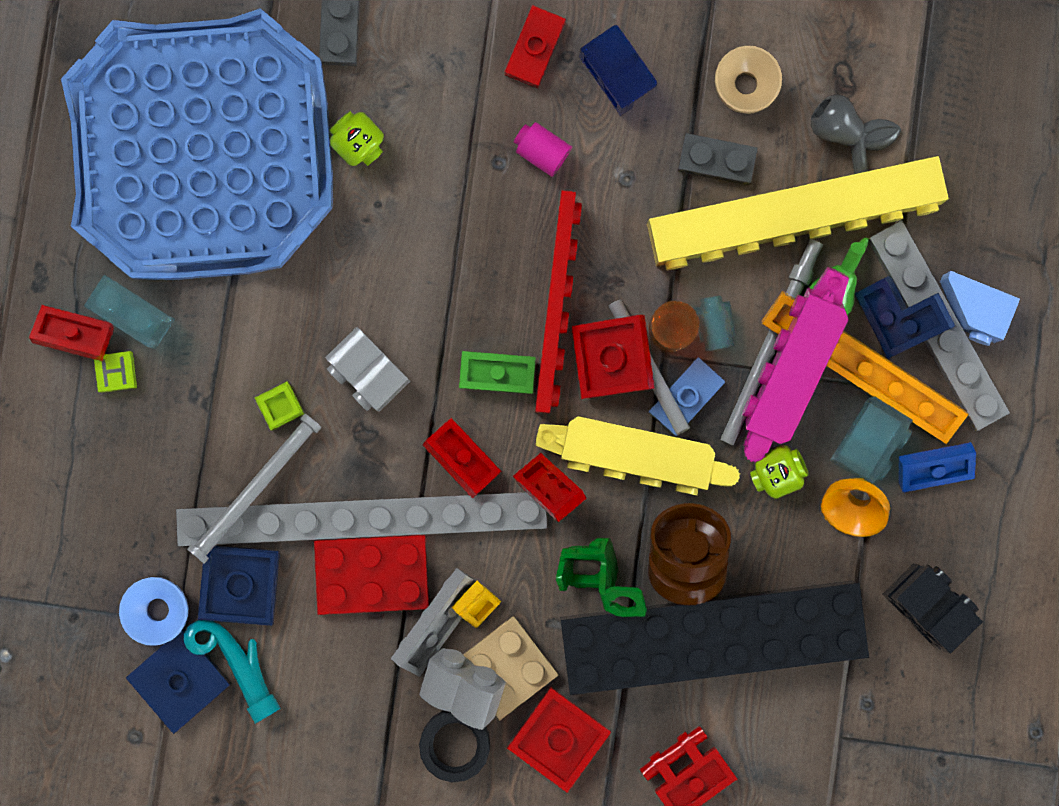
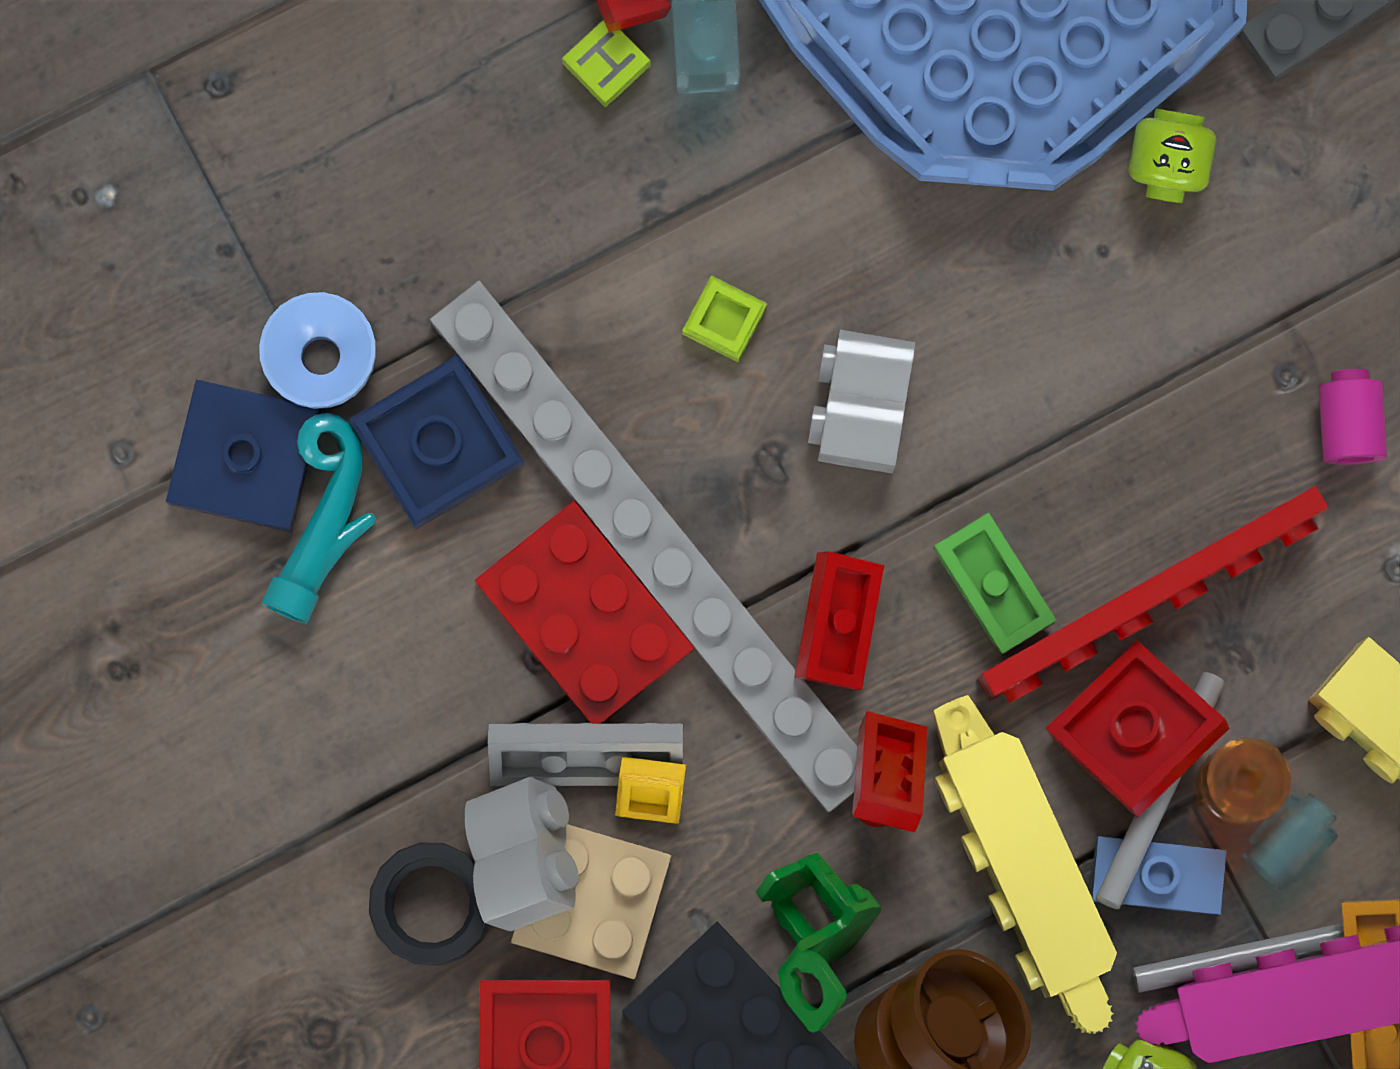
camera: 50 degrees right, 5 degrees down
light grey bar [187,414,321,564] -> none

